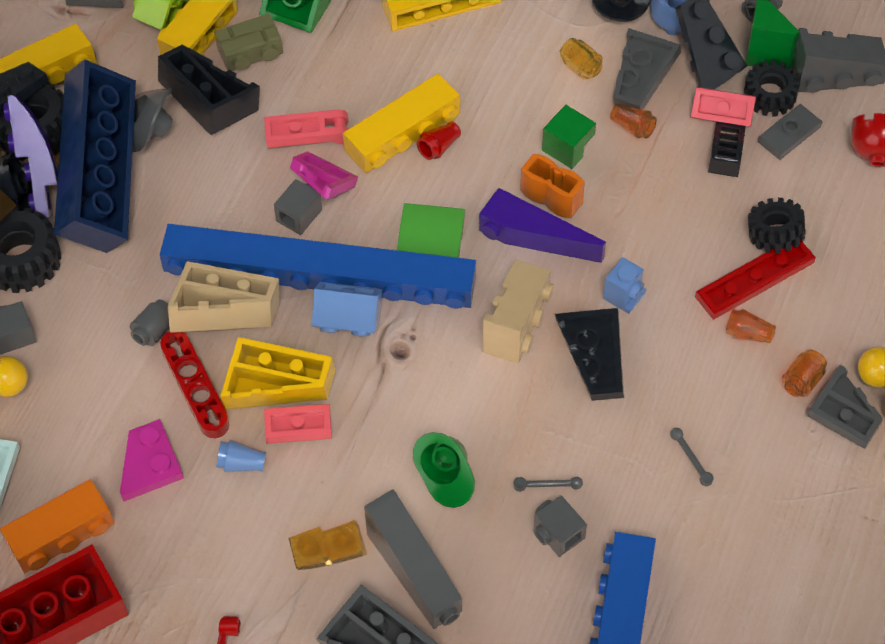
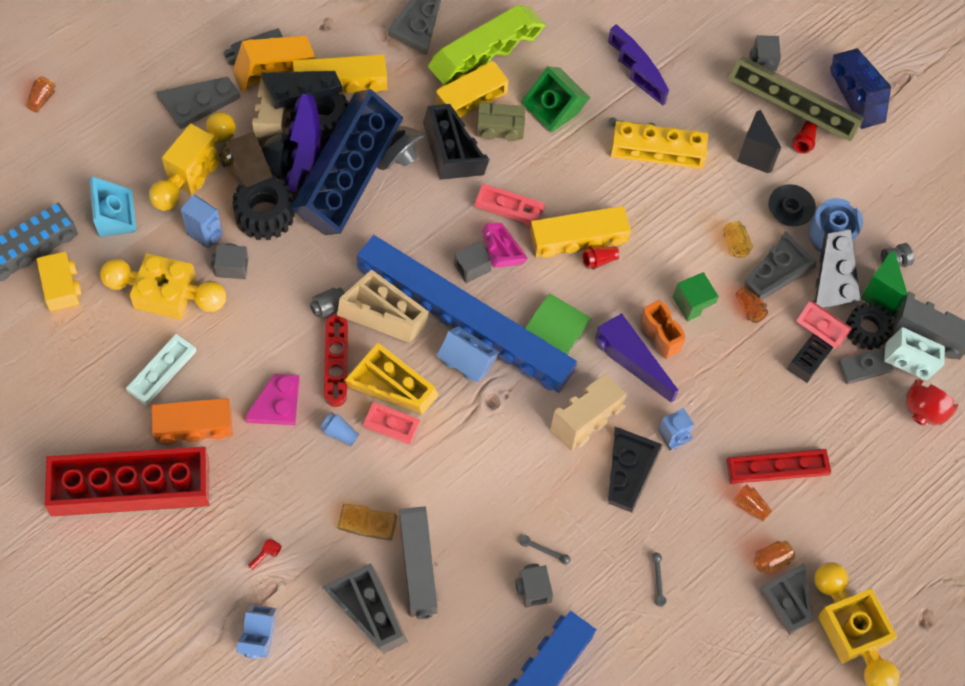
camera: 20 degrees right, 5 degrees up
green piece [413,432,475,508] -> none
black tyre [748,197,806,253] -> none
none -> light aqua brick [884,327,945,381]

